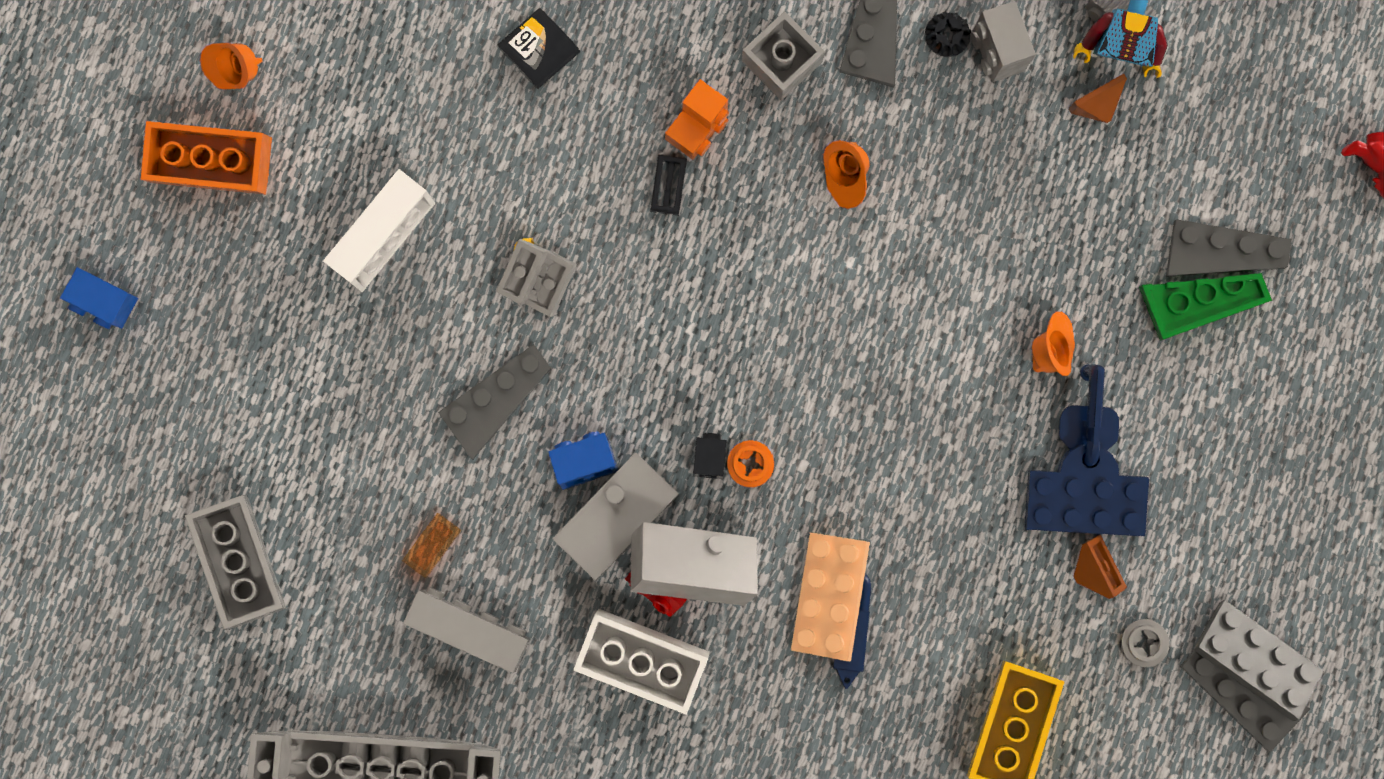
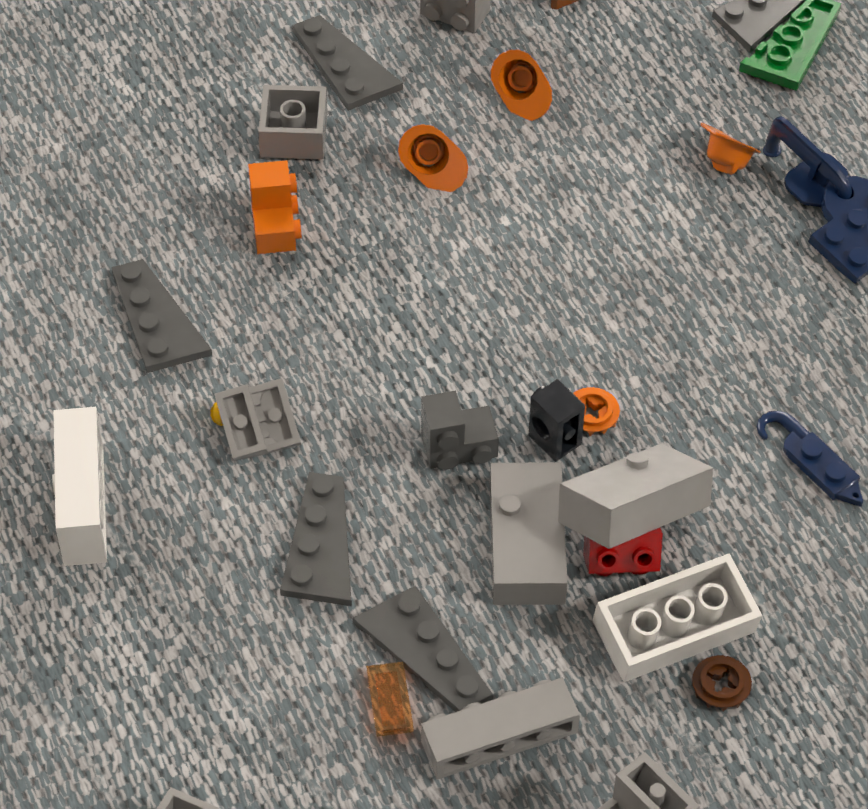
camera: 45 degrees left, 30 degrees down
black slope [497,8,580,89] -> none
blue brick [548,431,618,490] -> none
black tile [650,154,687,216] -> none
light nougat plate [791,532,870,661] -> none
black gear [925,11,971,57] -> none
none -> dark grey wing [111,259,212,373]
none -> dark grey wing [353,586,493,712]
none -> dark grey brick [421,391,499,470]
none -> orange piece [491,50,552,121]
none -> reddish brown gear [691,655,752,712]

